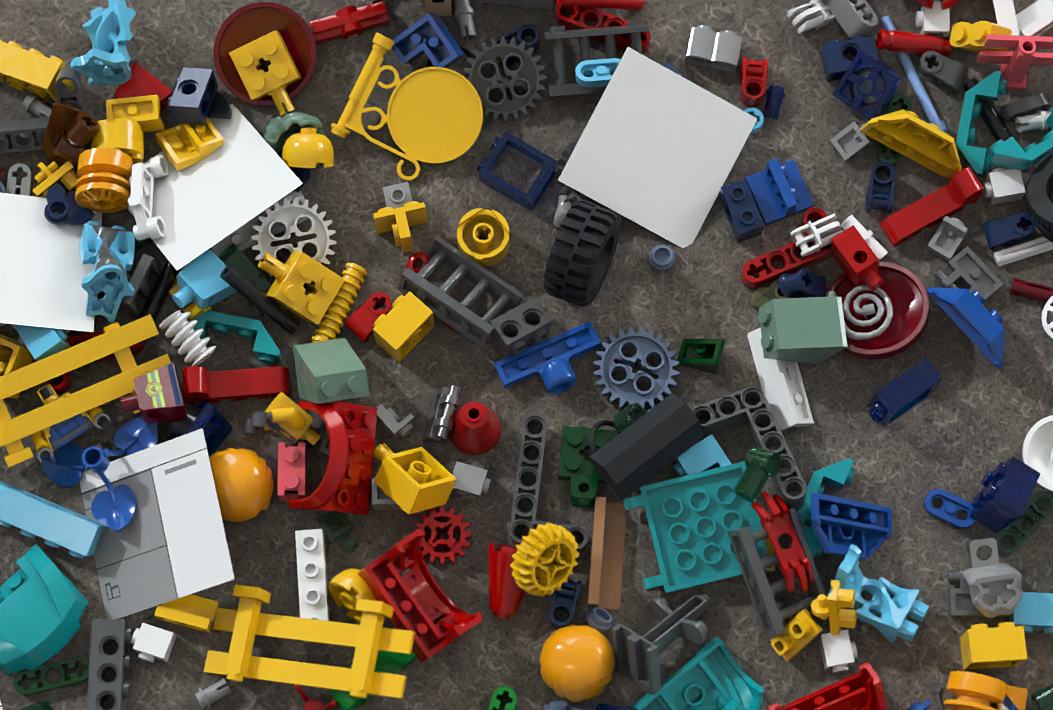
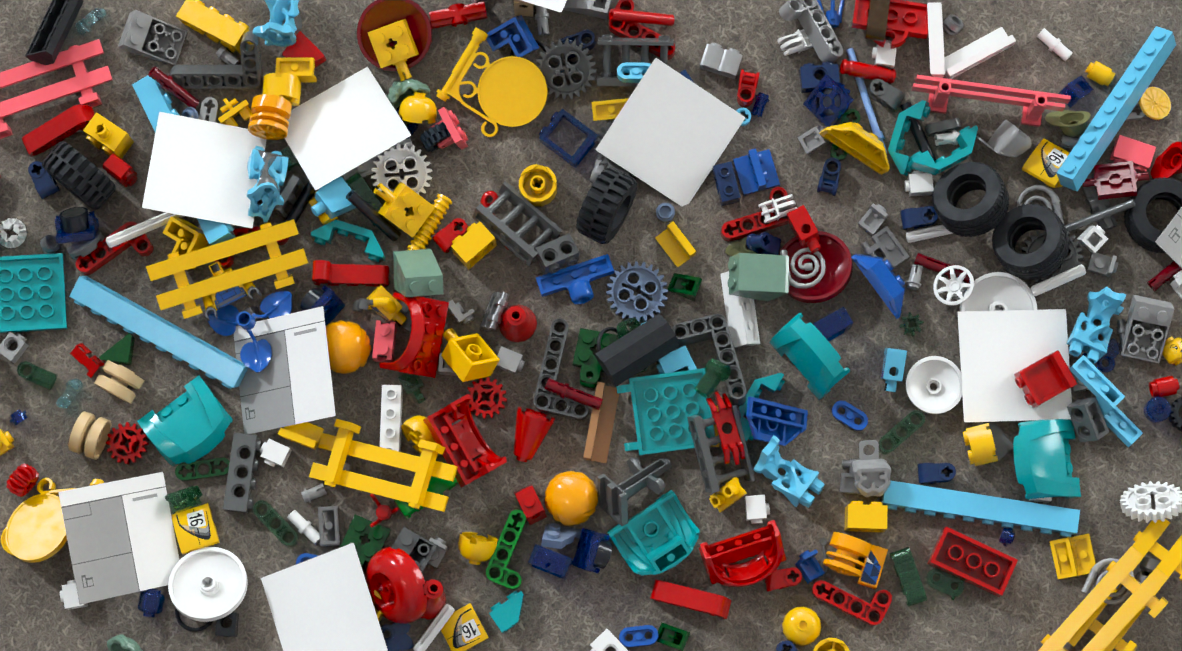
camera: 10 degrees right, 5 degrees up
reddish brown panel [41,102,99,167] -> none
dark blue plate [44,183,94,225] -> none
dark red torso [121,363,188,424] -> none
white plate [128,155,168,241] -> none
yellow slope [155,117,224,171] -> none
white piece [159,310,217,367] -> none
dark blue brick [168,67,218,125] -> none
black tile [207,91,232,119] -> none
yellow bracket [373,201,428,254] -> none
light grey brick [382,182,413,209] -> none
yellow gear [510,523,580,597] -> none
dark blue piece [549,580,582,630] -> none
sand blue plate [586,607,612,632] -> none
yellow hips [811,580,857,636] -> none
white pin [841,215,888,261] -> none
red beam [879,167,984,247] -> none
yellow brick [950,21,1012,53] -> none
clear blue brick [969,456,1041,534] -> none
none -> plate [420,107,469,152]
none -> red torso [514,484,547,525]
none -> dark red pin [544,378,603,411]
none -> yellow panel [591,98,629,121]
none -> yellow panel [655,221,696,267]
none -> teal piece [769,313,850,400]
none -> medium azure torso [881,348,907,392]
none -> clear green gear [899,312,924,337]
none -> light grey pin [906,265,923,290]

